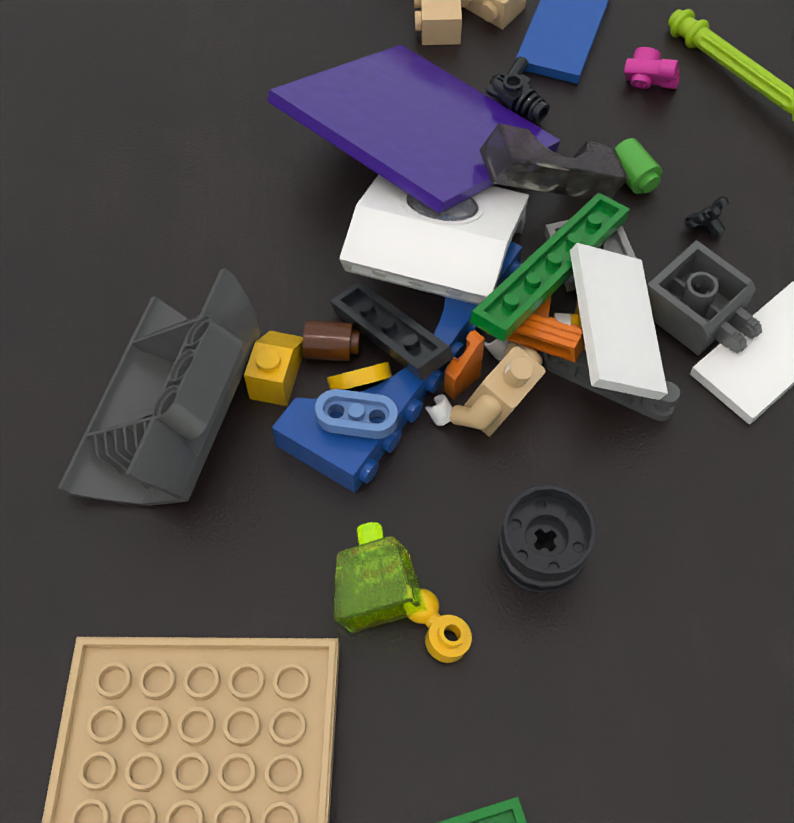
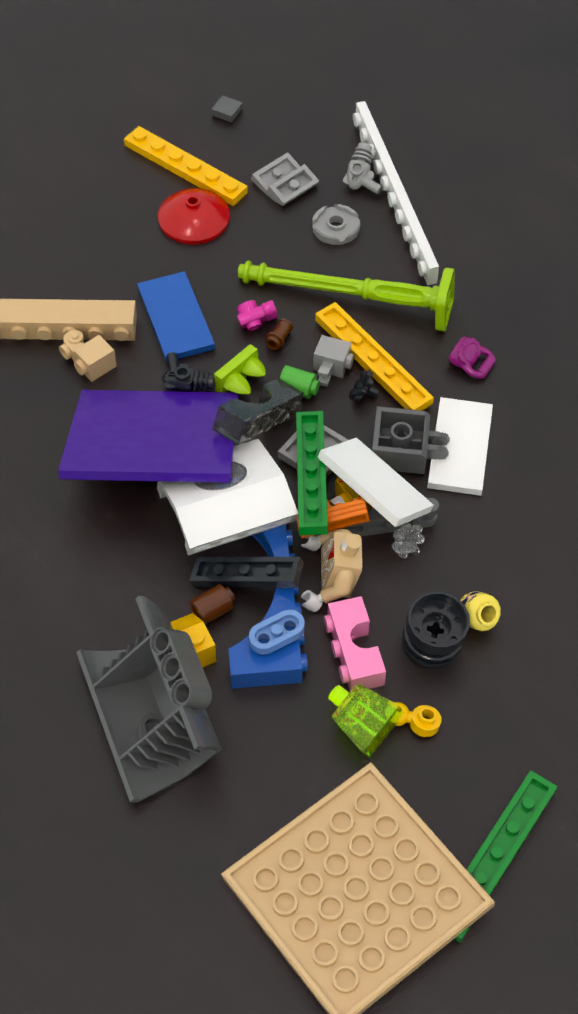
camera: 40 degrees left, 5 degrees down
yellow piece [327,362,392,390] -> none
orange tile [444,330,485,400] -> none
none -> lime tile [214,344,265,394]
none -> reddish brown pin [265,318,293,350]
none -> light grey brick [313,335,354,387]
none -> yellow plate [315,302,434,411]
none -> bright pink arch [323,596,386,693]
none -> clear plant [392,522,424,558]
none -> light yellow head [460,591,501,631]

